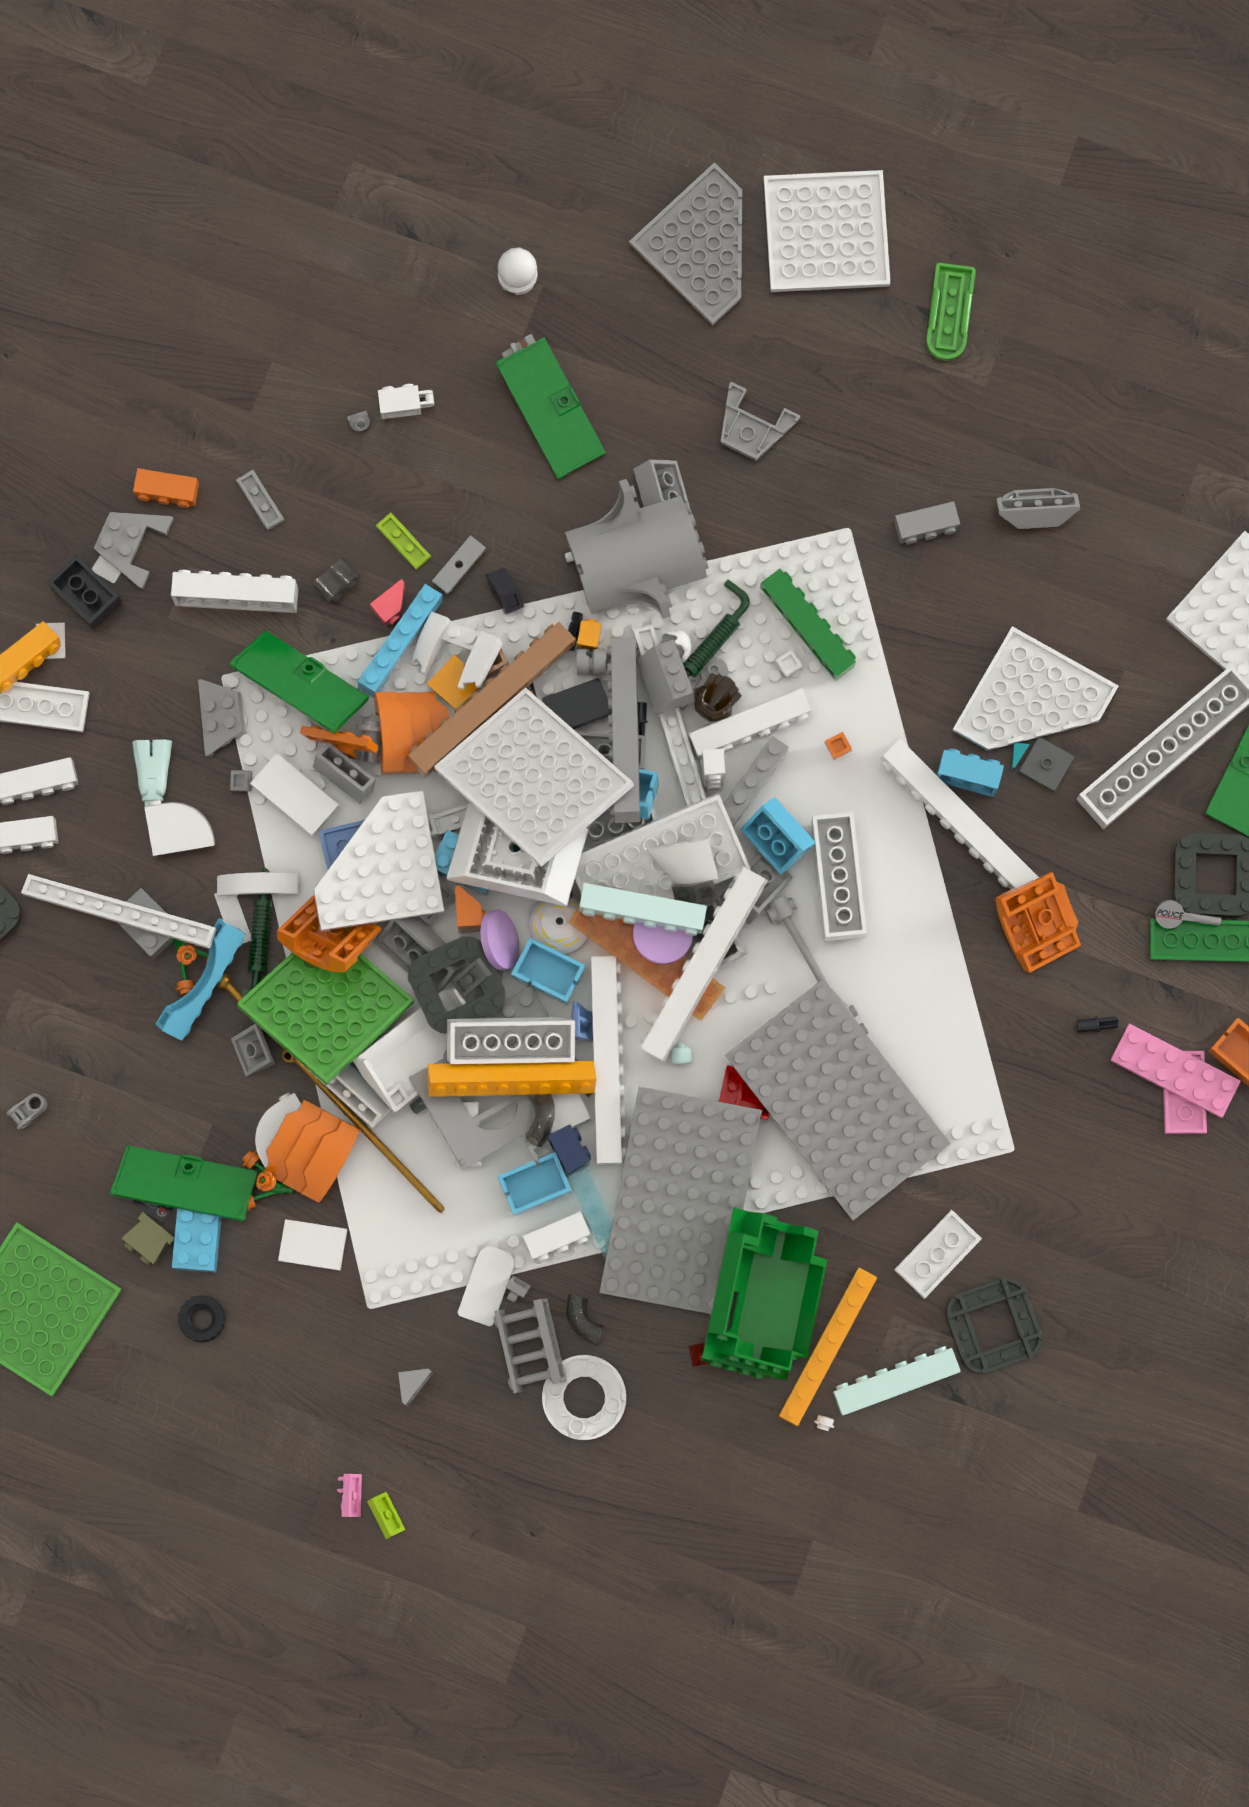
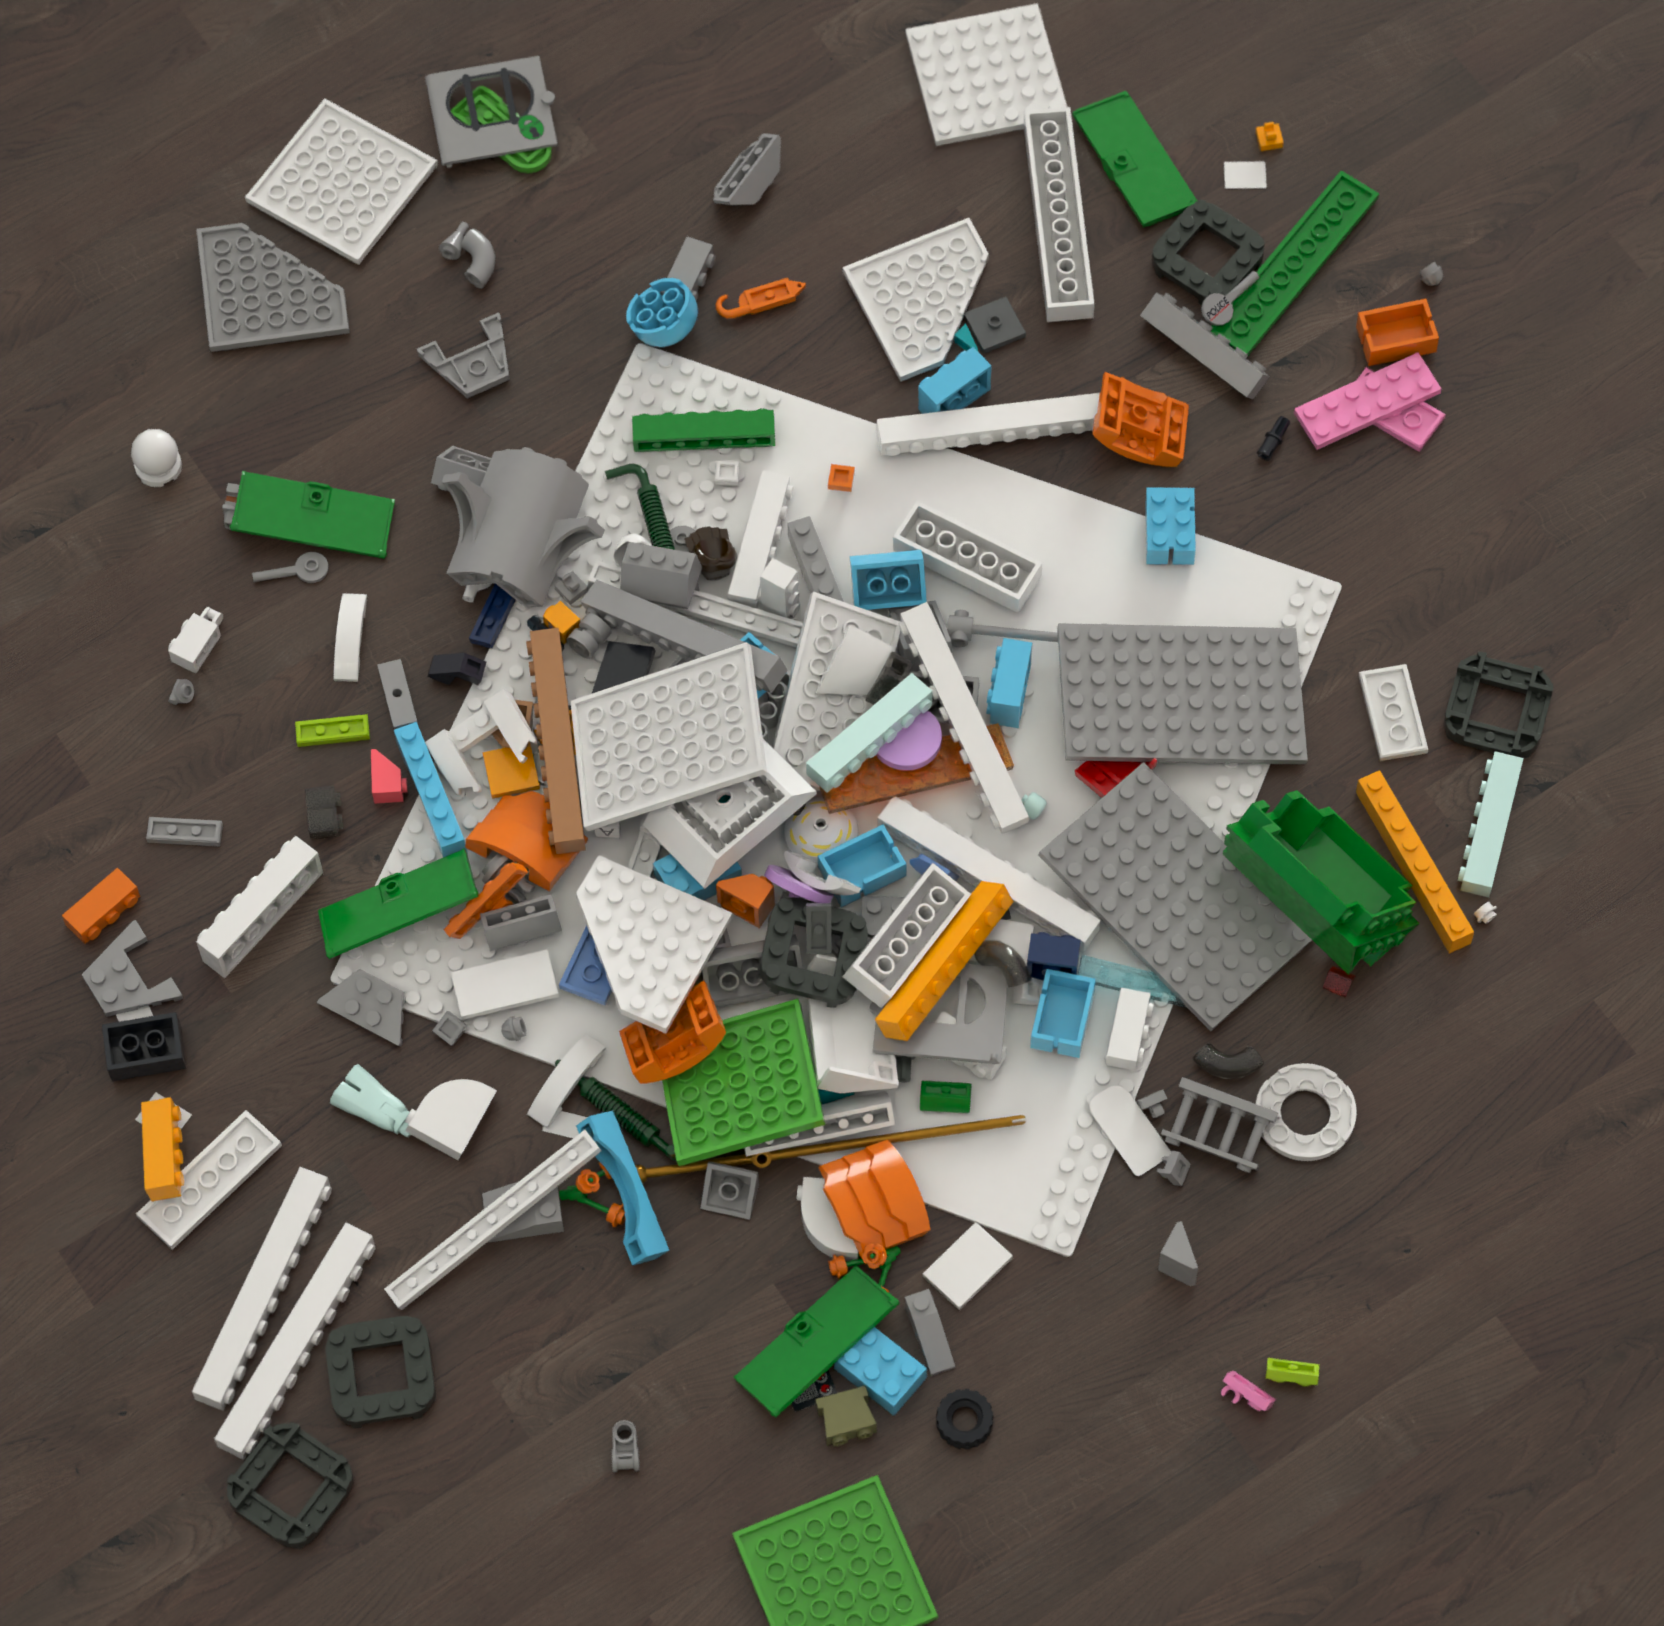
camera: 50 degrees left, 15 degrees down
none -> light grey piece [252,552,328,583]
none -> white slope [334,593,367,682]
none -> light grey door [425,56,558,168]
none -> light grey cone [439,222,469,260]
none -> light grey cylinder [461,229,496,288]
none -> dark blue plate [469,583,516,648]
none -> light grey plate [501,1016,527,1041]
none -> light grey tile [554,571,588,605]
none -> medium azure cylinder [626,278,698,347]
none -> orange plate [716,278,806,319]
none -> white slope [783,850,861,895]
none -> light grey slope [905,1289,955,1376]
none -> green slope [920,1081,972,1113]
none -> medium azure brick [986,638,1032,728]
none -> light grey brick [1140,293,1270,399]
none -> medium azure piece [1145,488,1196,565]
none -> light grey tile [1157,1151,1191,1186]

